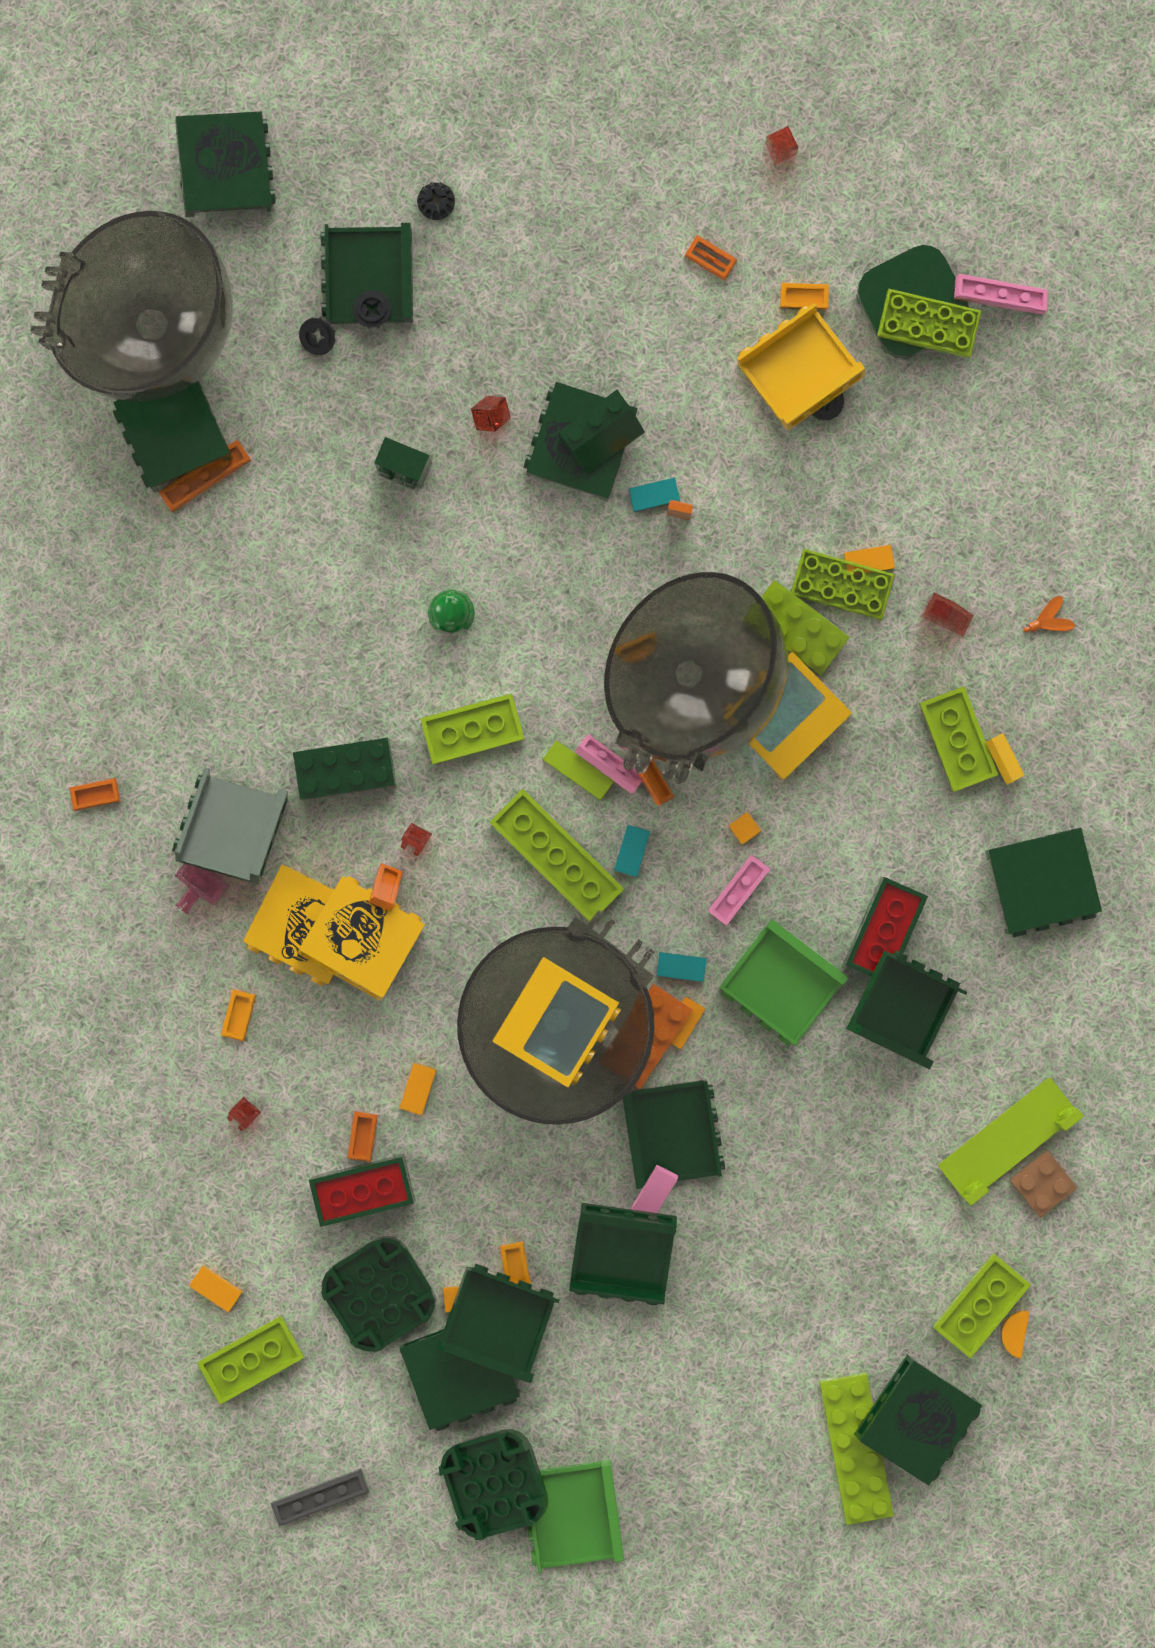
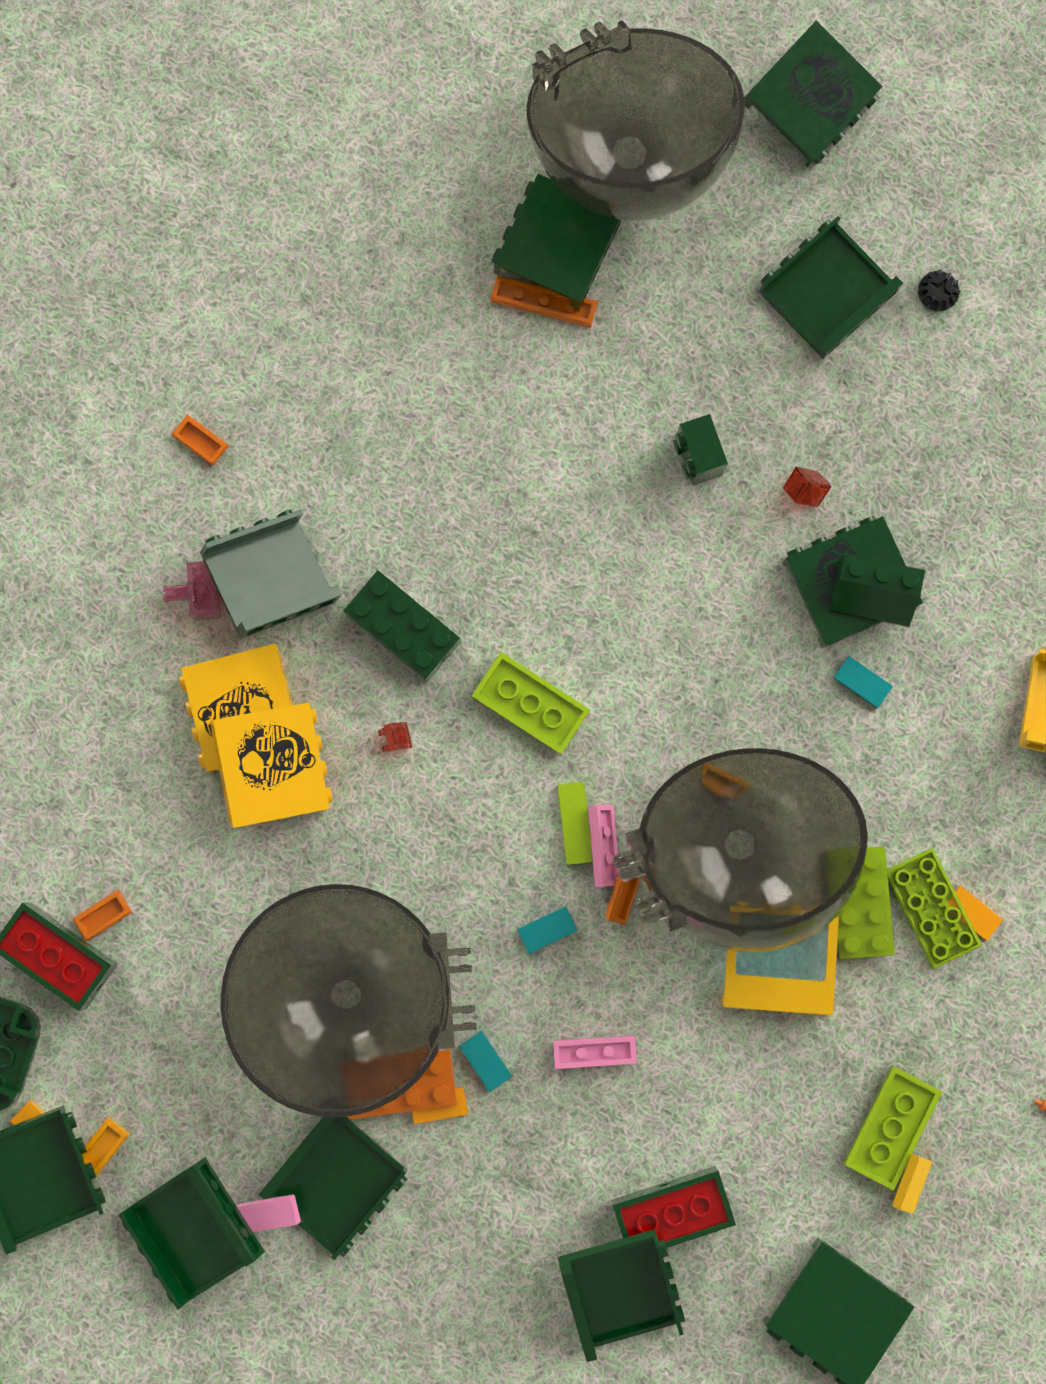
camera: 45 degrees right, 5 degrees down
light orange tile [221,989,256,1041] -> none
clear red tile [227,1097,261,1131] -> none
black gear [299,317,336,355] -> none
black gear [353,291,391,329] -> none
orange tile [369,863,403,911] -> none
light orange tile [400,1062,437,1115] -> none
green helmet [428,589,475,633] -> none
lime plate [489,788,624,923] -> none
panel [492,957,621,1087] -> none
orange tile [667,500,693,520] -> none
bright green panel [719,919,848,1047] -> none
light orange tile [728,812,761,845] -> none
clear red slope [920,592,974,637] -> none

